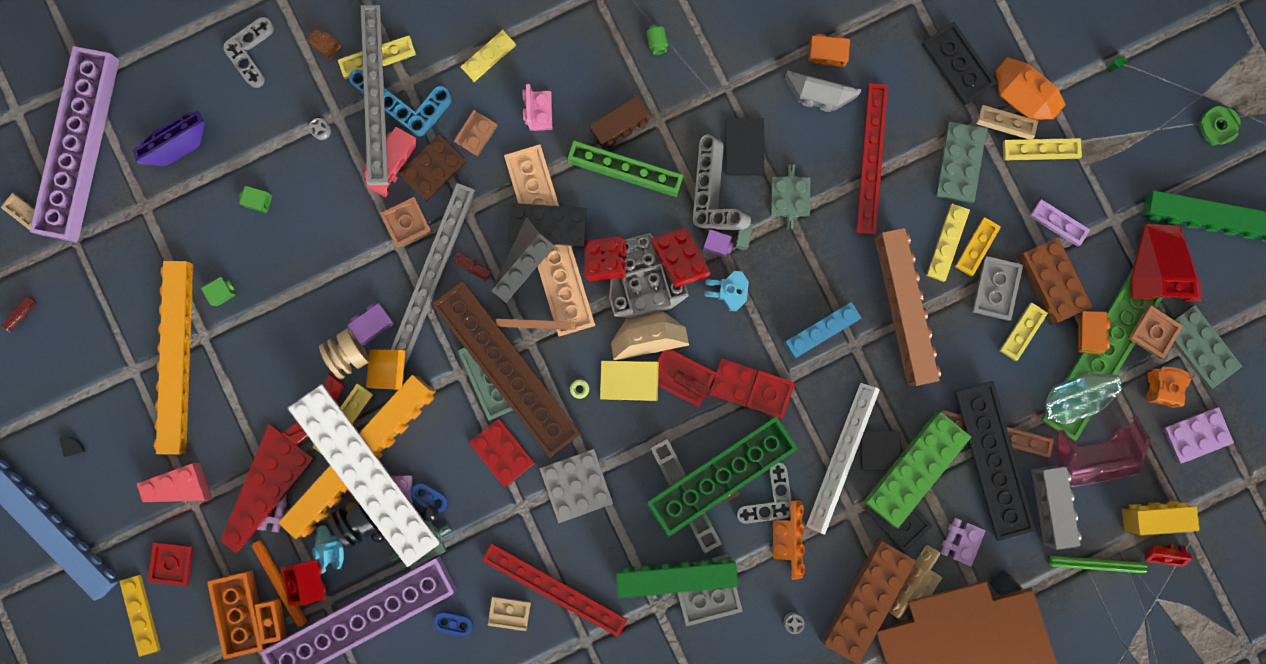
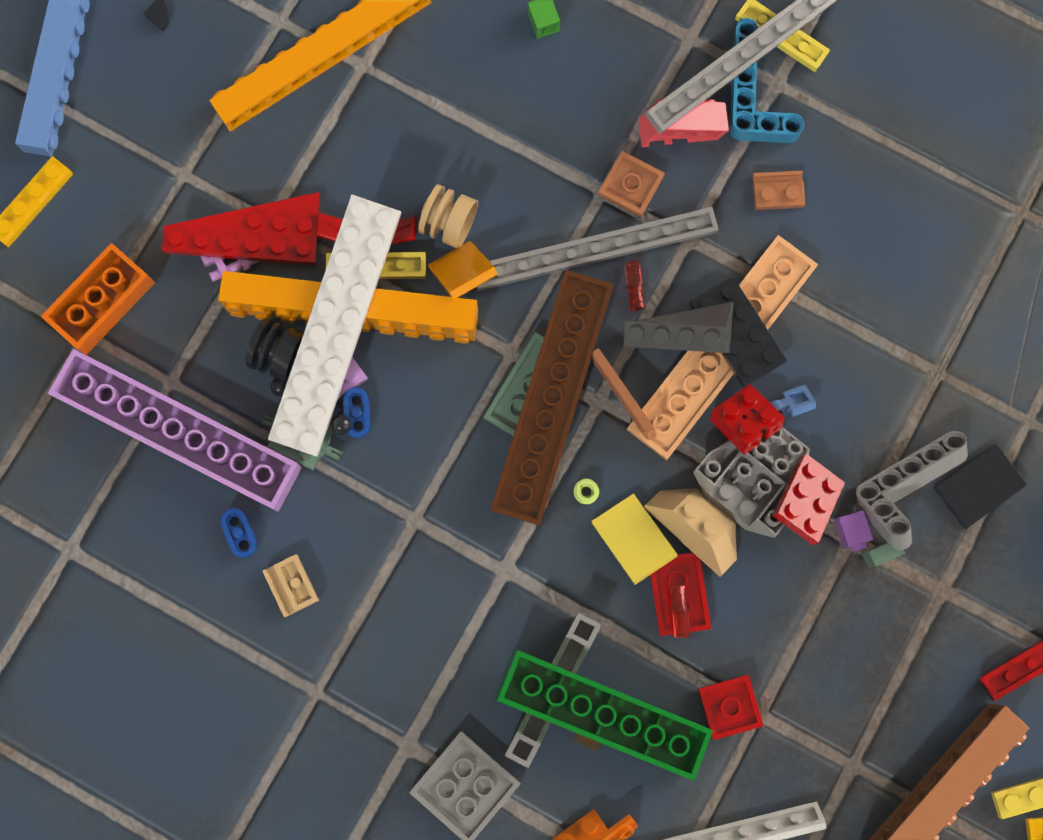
camera: 55 degrees right, 5 degrees down
coral wedge [137,463,213,502] -> none
red plate [147,542,194,586] -> none
bright green brick [201,277,236,306] -> none
orange axle [251,540,307,628] -> none
orange brick [255,598,287,644] -> none
red brick [280,560,326,606] -> none
light grey wheel [309,118,331,140] -> none
medium azure hinge [312,525,344,573] -> none
medium lavender brick [347,303,395,345] -> none
reddish brown plate [399,135,467,202] -> none
light yellow plate [461,30,516,82] -> none
red plate [468,418,535,488] -> none
red plate [482,543,627,637] -> none
bright pink bracket [523,84,553,131] -> none
light grey plate [539,449,613,523] -> none
bright green brick [568,141,683,197] -> none
reddish brown brick [590,96,650,149] -> none
green brick [616,557,739,598] -> none
bright green brick [646,24,668,55] -> none
medium azure hinge [704,271,749,311] -> none
red plate [709,358,758,407] -> none
light grey beam [736,462,792,524] -> none
sand green plate [771,164,811,230] -> none
dark azure brick [783,302,861,359] -> none
none -> medium blue plate [770,385,816,417]

